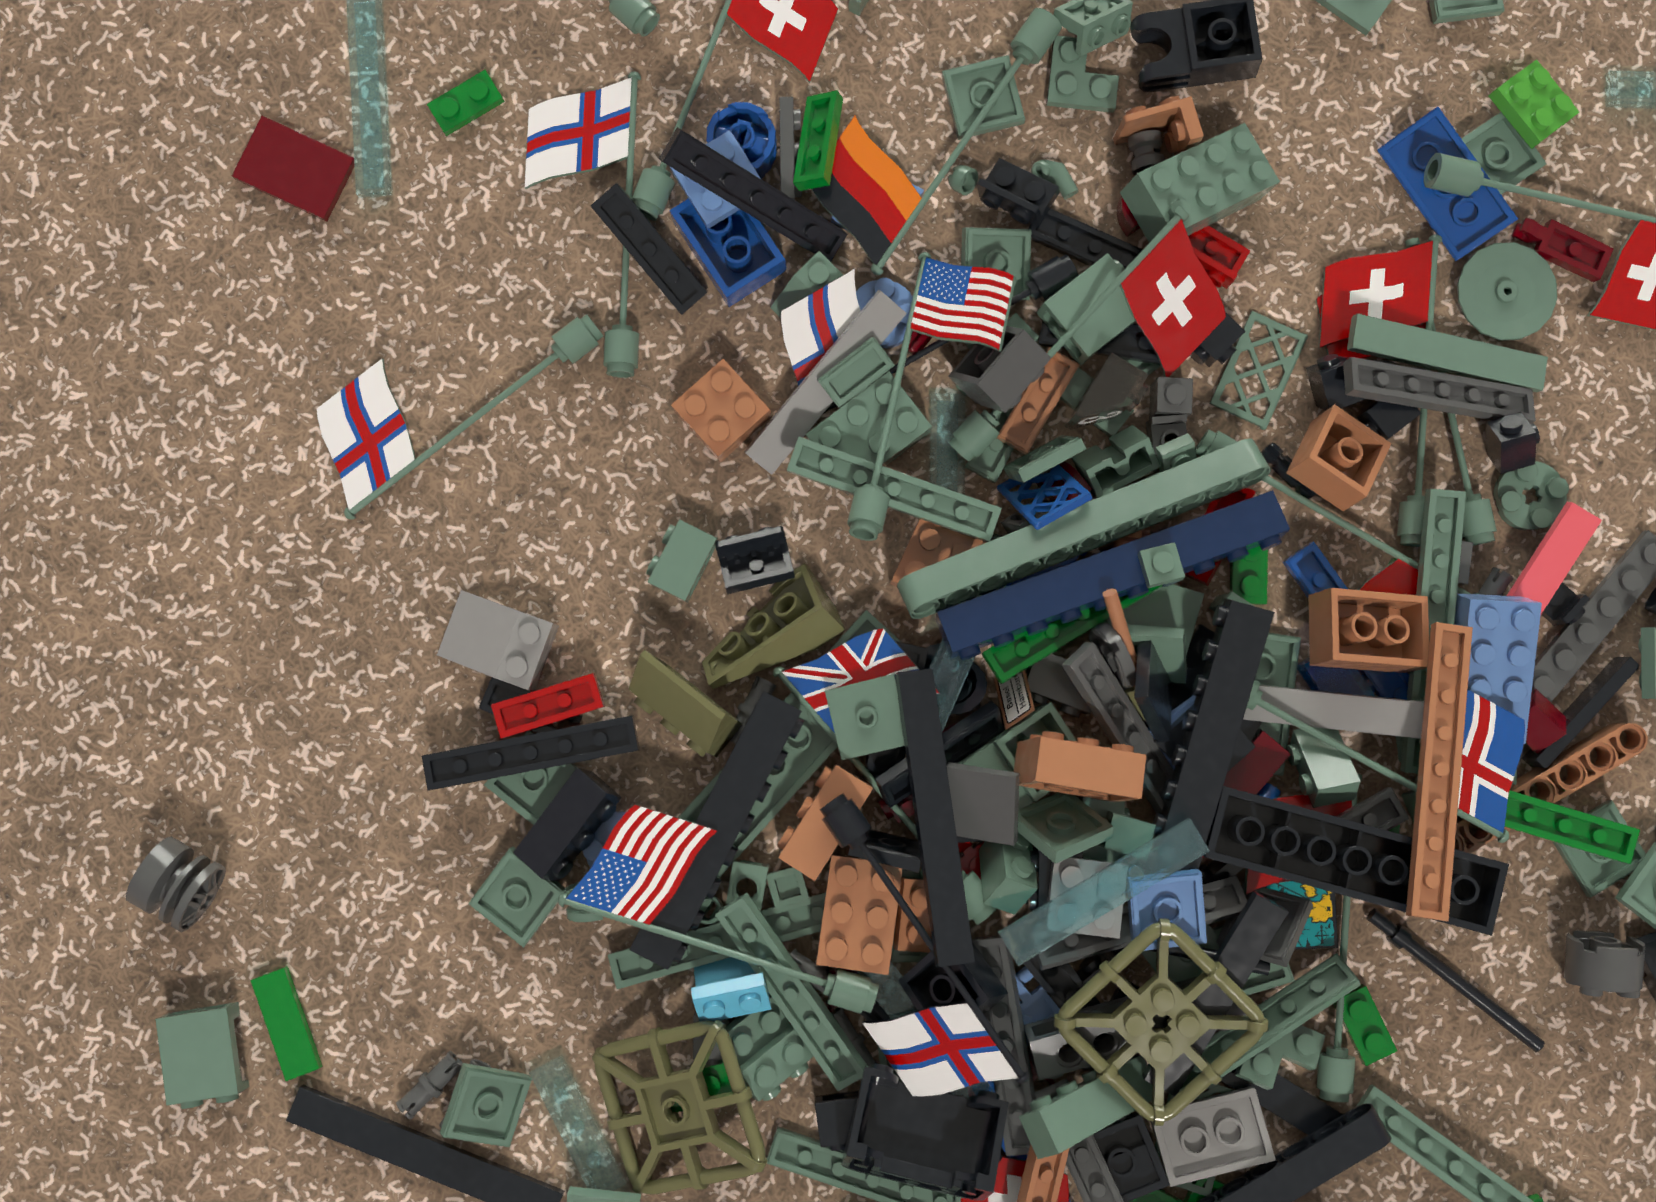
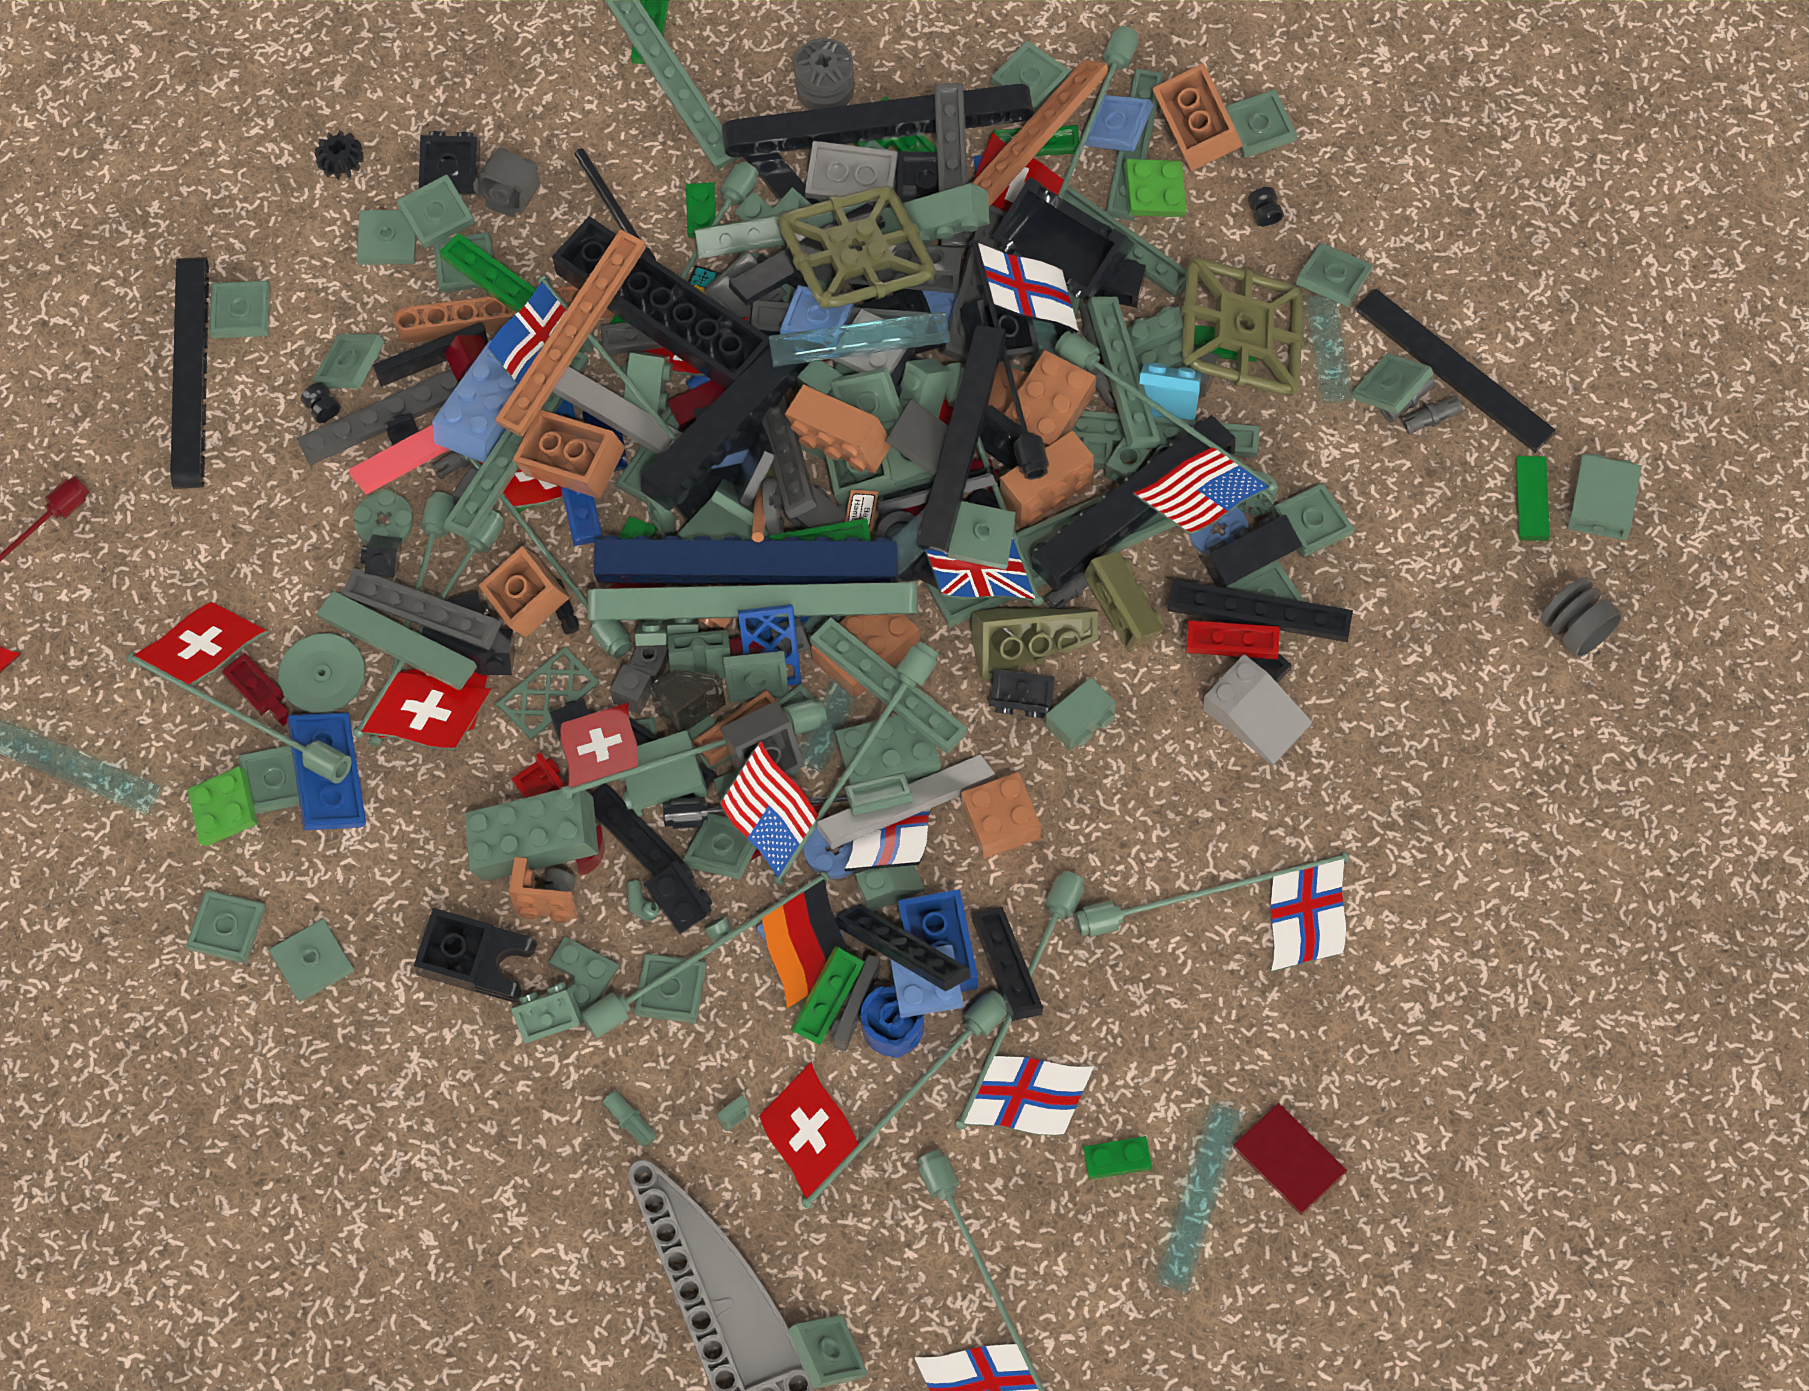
camera: 155 degrees left, 20 degrees down
sand green plate [1137,542,1185,589] -> none

